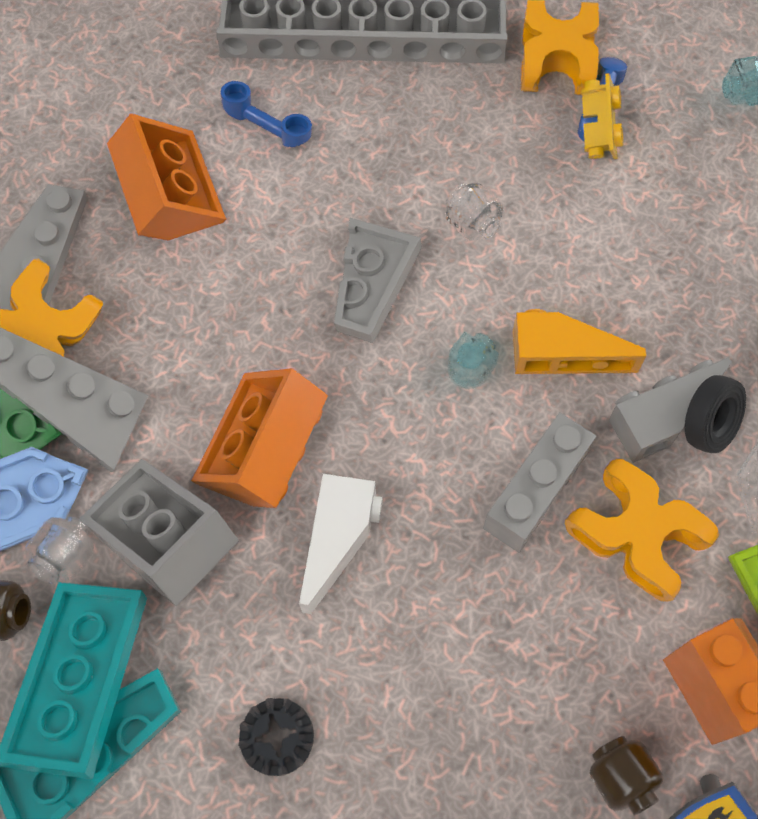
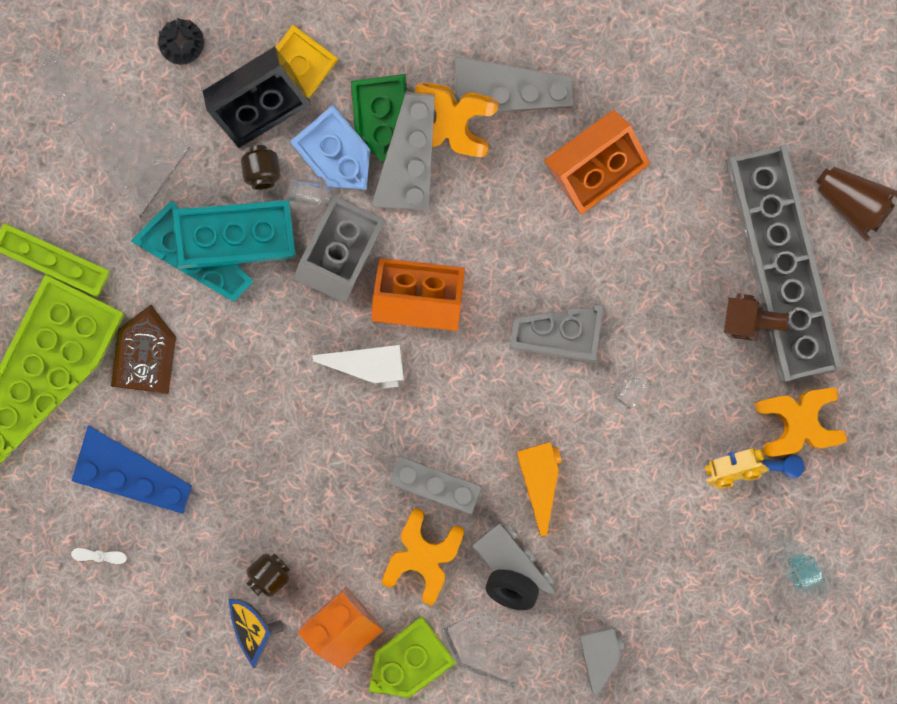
camera: 70 degrees right, 20 degrees up
blue bar [221,81,312,147] -> none
black gear [238,698,314,776] -> none
clear light blue plate [448,331,499,389] -> none
none -> reddish brown brick [724,294,789,342]

